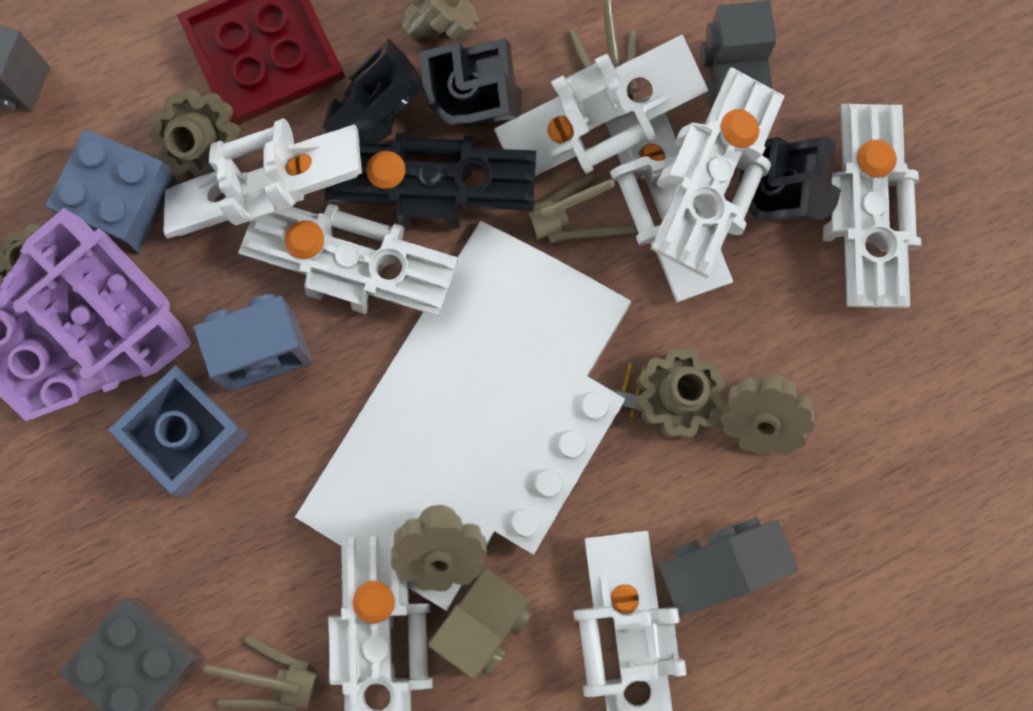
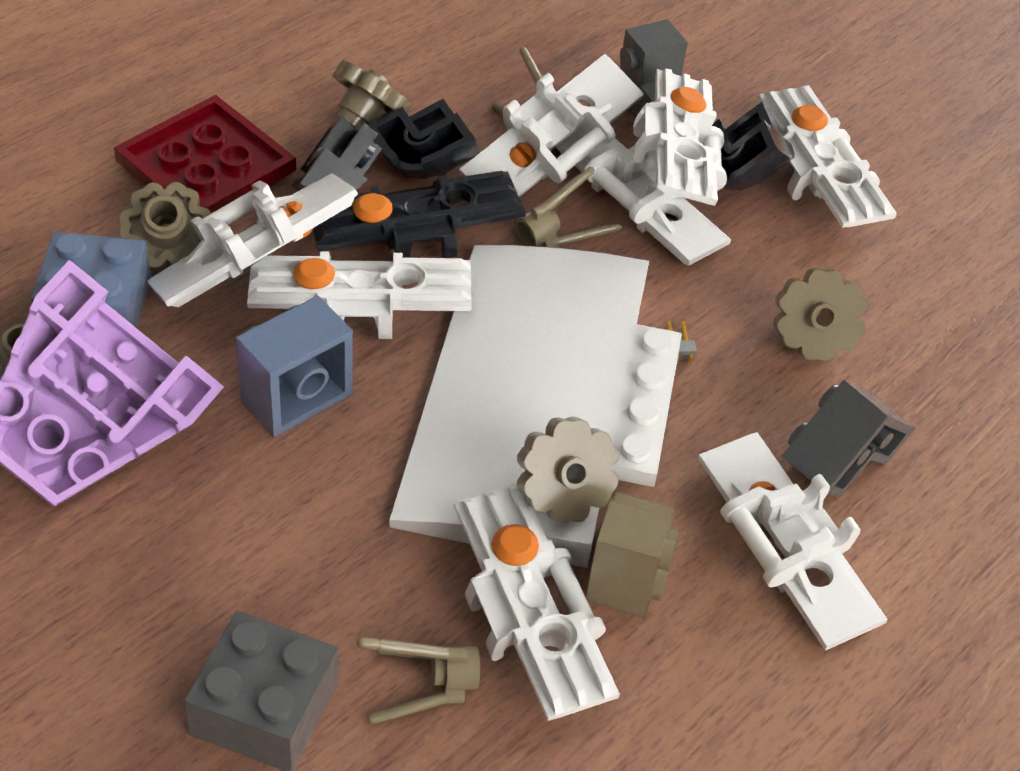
camera: 25 degrees left, 30 degrees down
sand blue brick [108,365,249,499] -> none
dark tan plant [635,348,726,439] -> none

